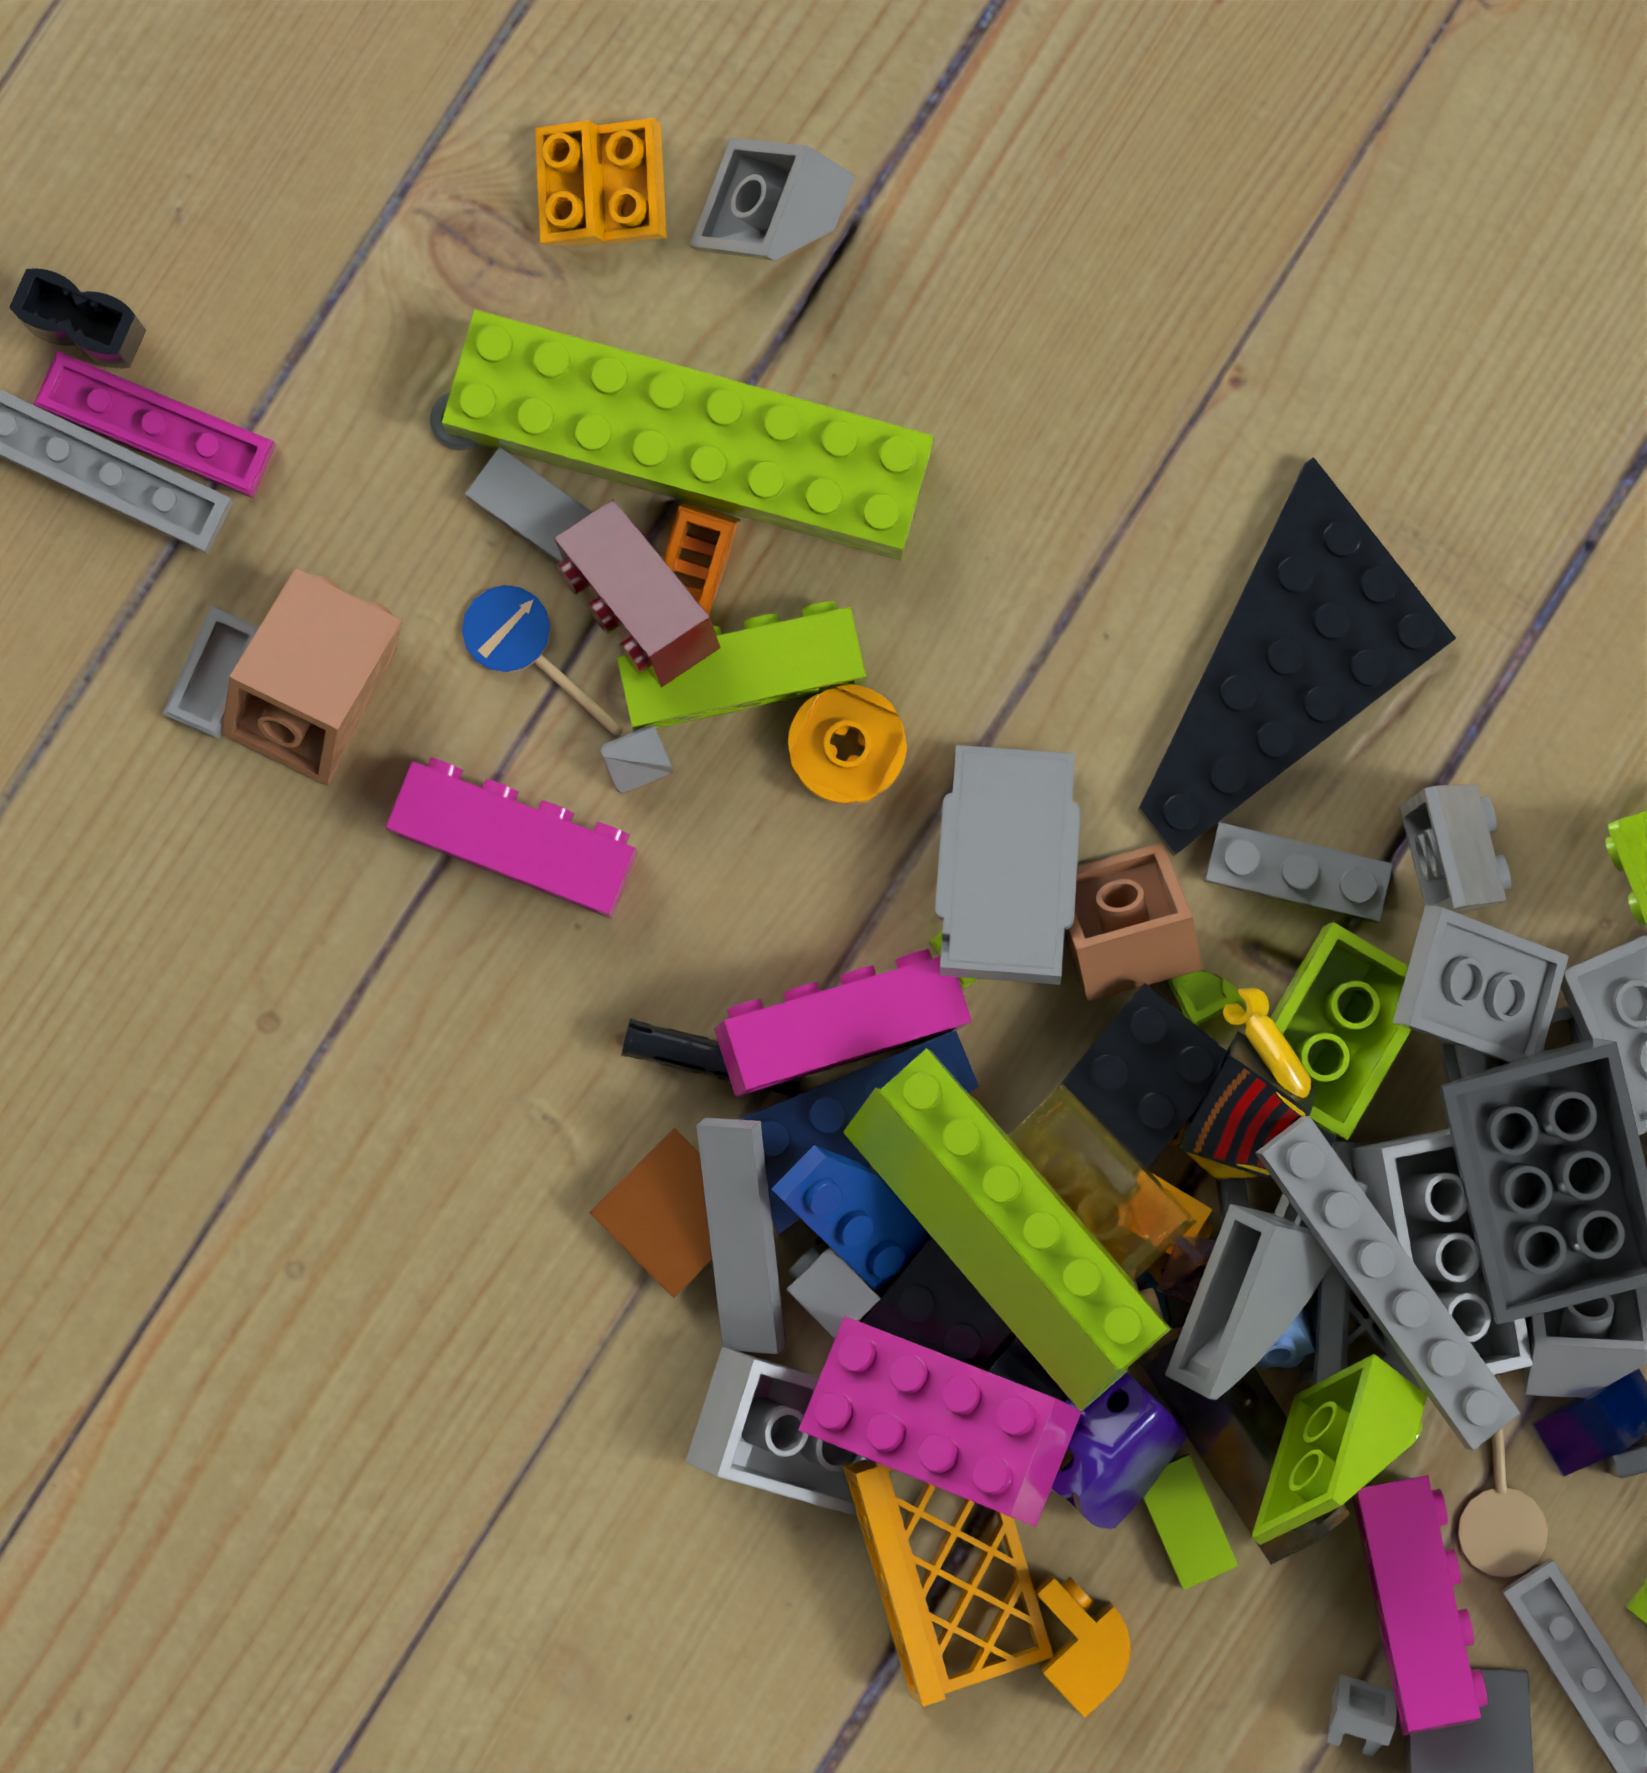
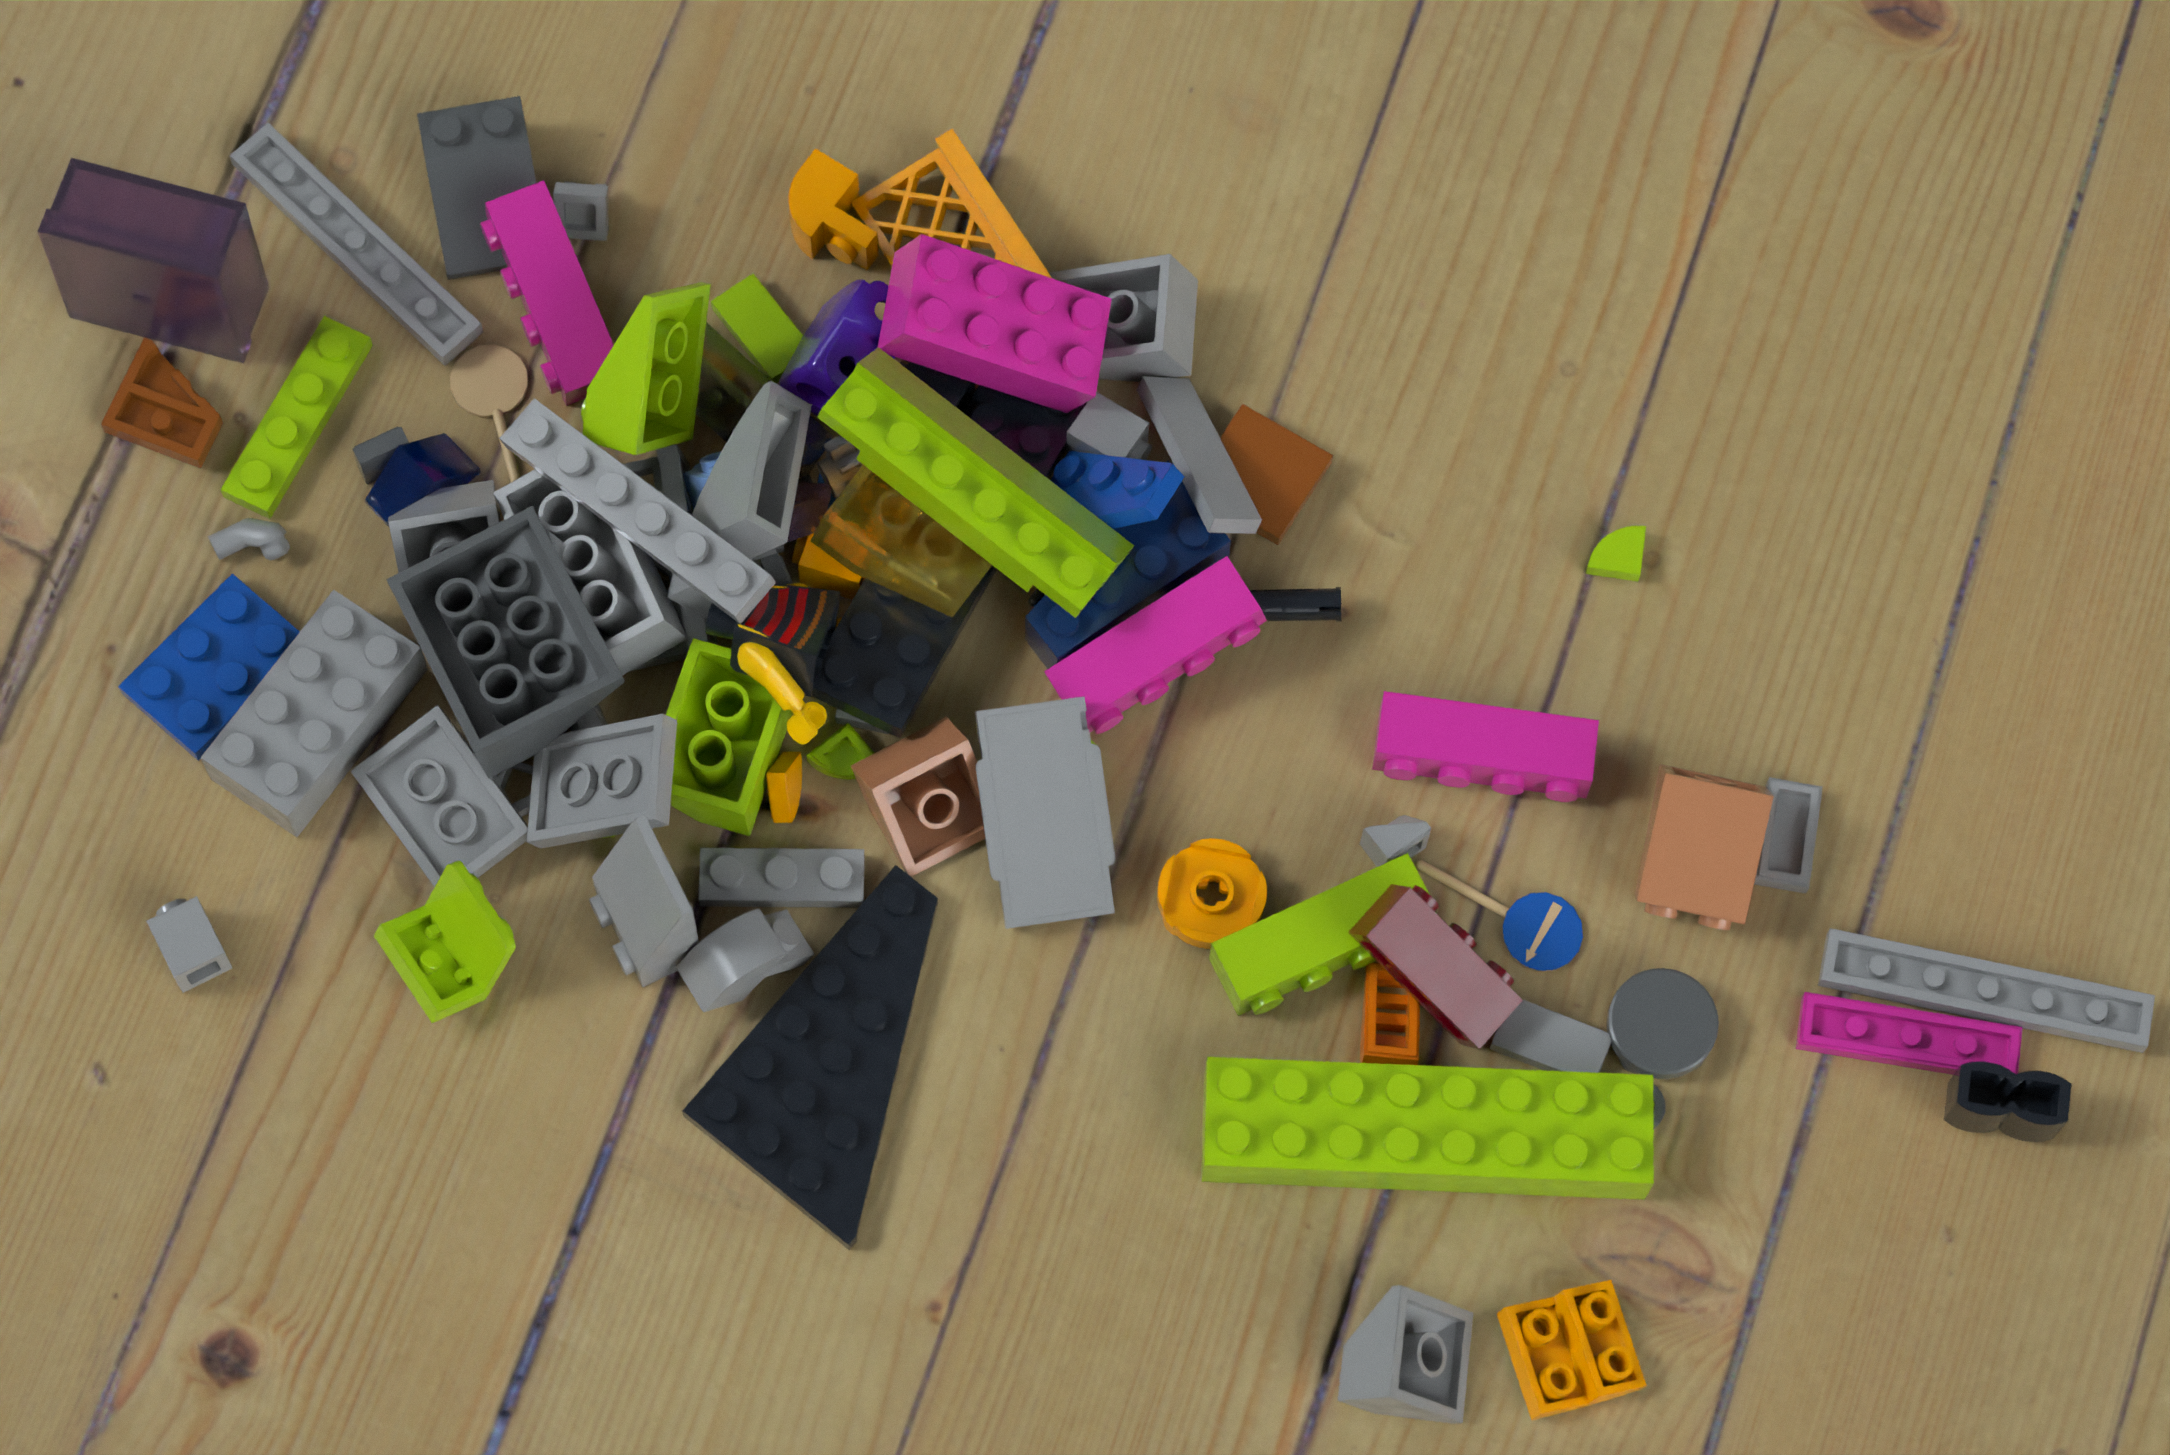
camera: 165 degrees right, 15 degrees down
none -> light grey brick [676,908,814,1012]
none -> light orange tile [766,752,802,823]
none -> lime tile [1586,526,1646,582]
none -> dark grey tile [1606,968,1719,1079]

